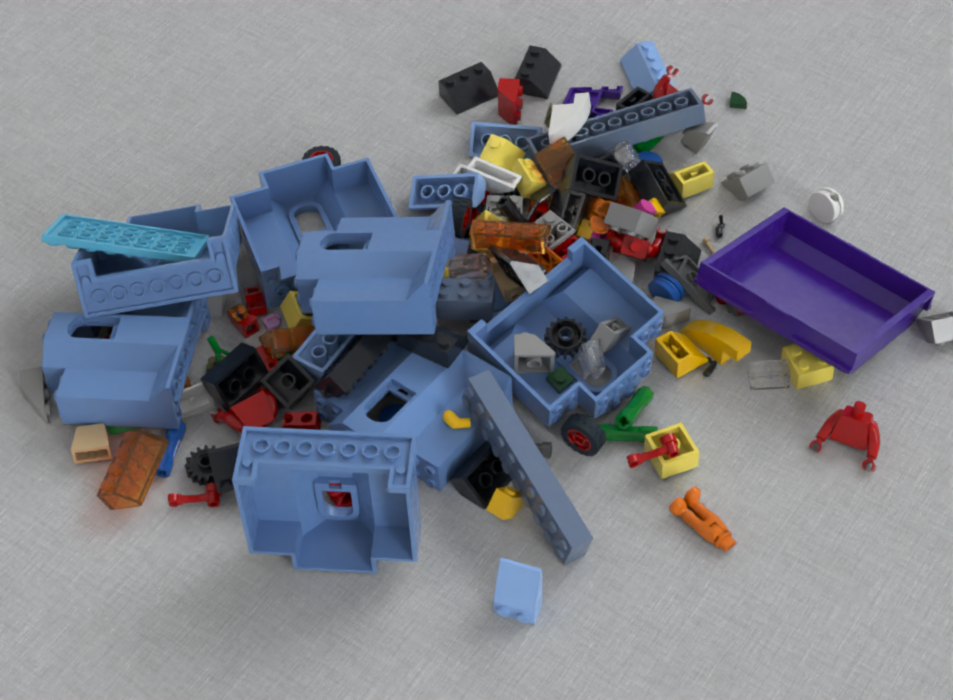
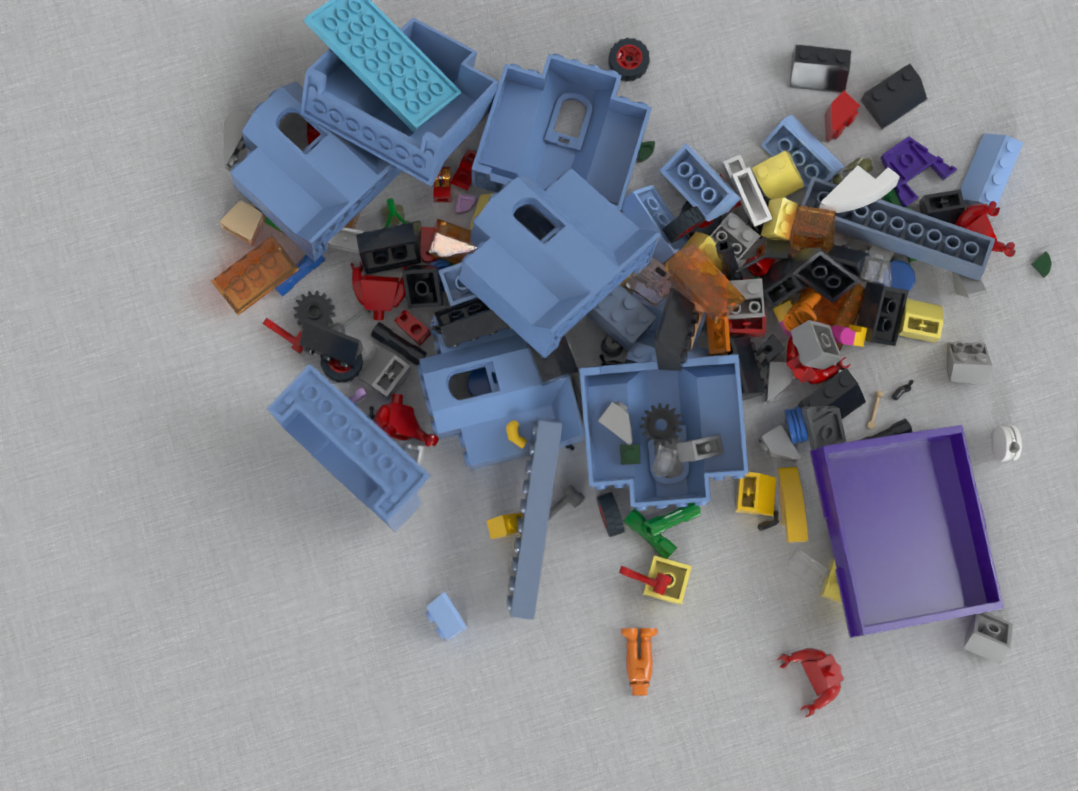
camera: 30 degrees right, 30 degrees up
black slope [449,441,512,509] -> none

